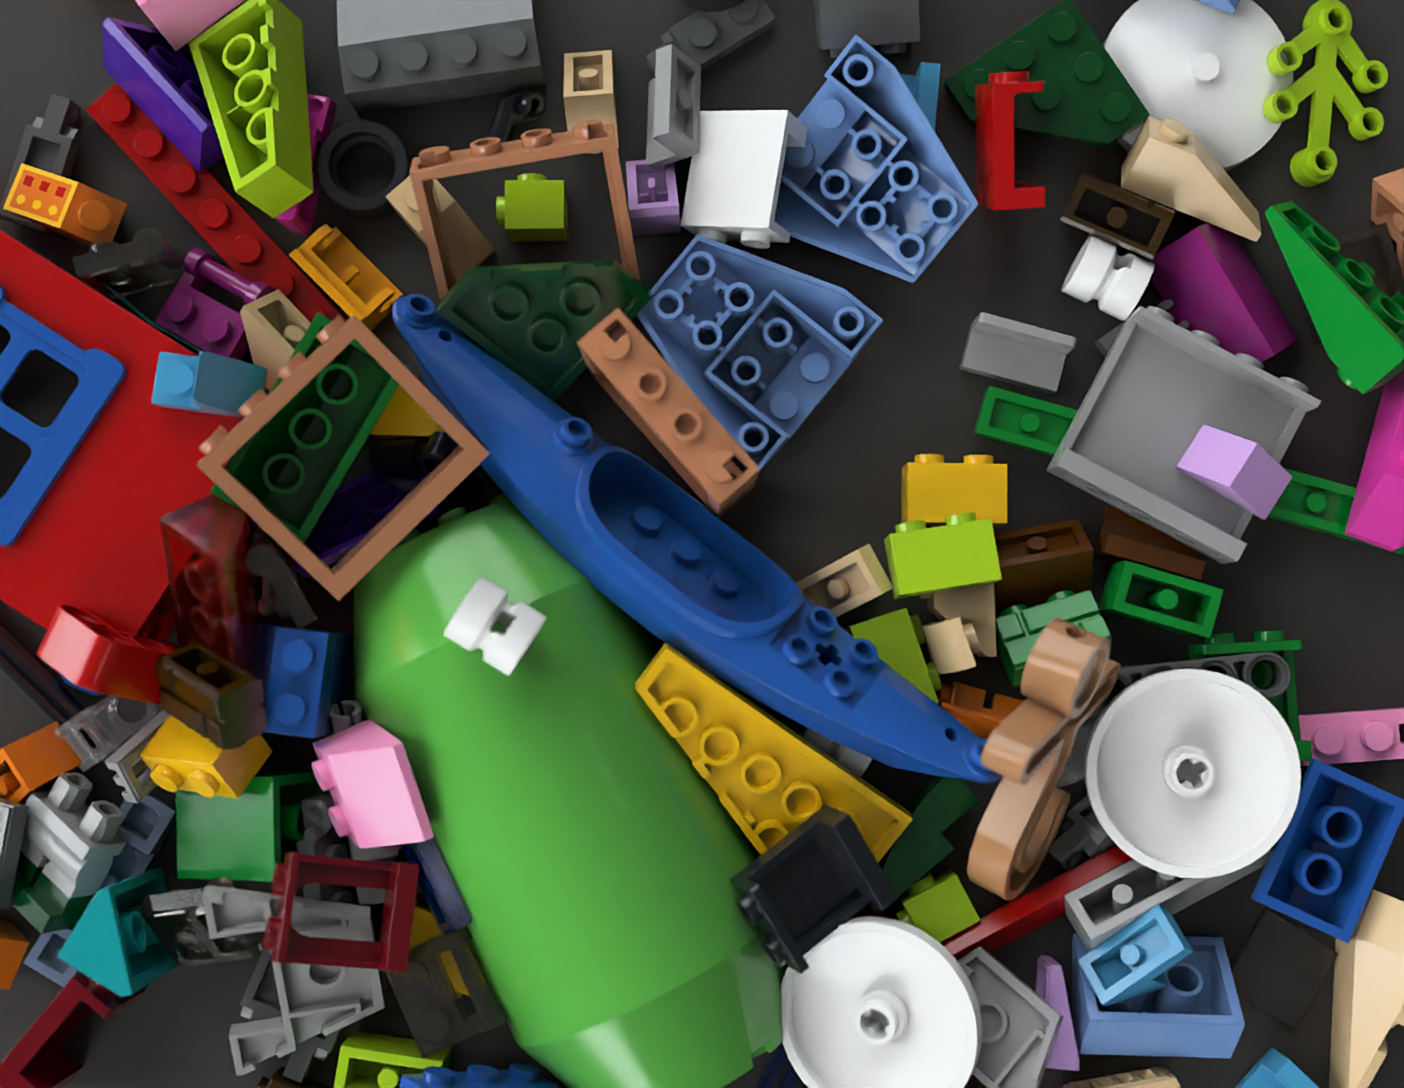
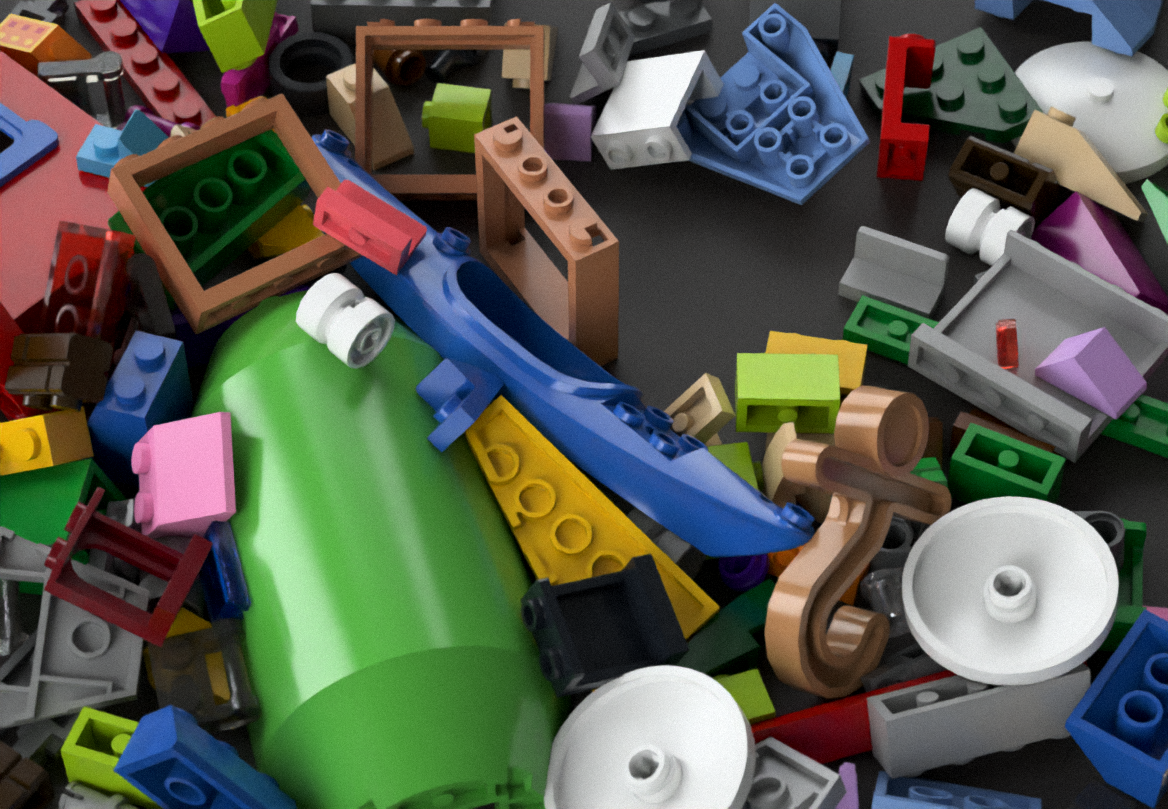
camera: 10 degrees right, 35 degrees down
dark green plate [437,259,652,402] -> none
medium blue wedge [637,234,883,472] -> none
dark azure slope [1078,904,1194,1006] -> none
none -> coral panel [313,180,427,276]
none -> reddish brown cone [373,50,426,85]
none -> blue slope [416,358,504,453]
none -> clear red tile [995,319,1019,369]

